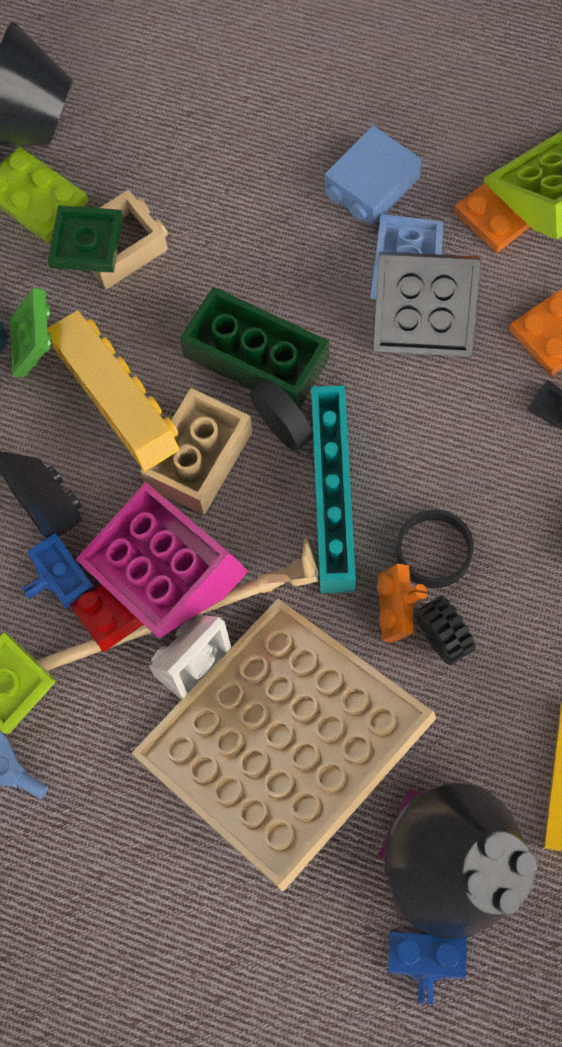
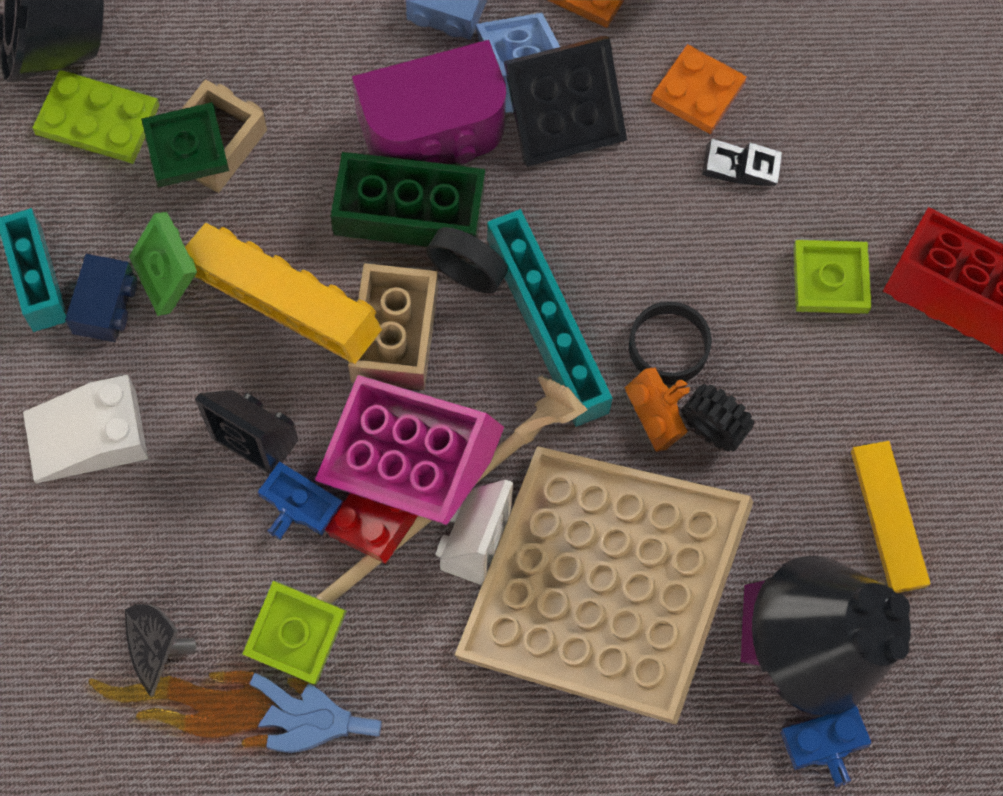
camera: 30 degrees left, 0 degrees up
none -> magenta brick [352,40,506,164]

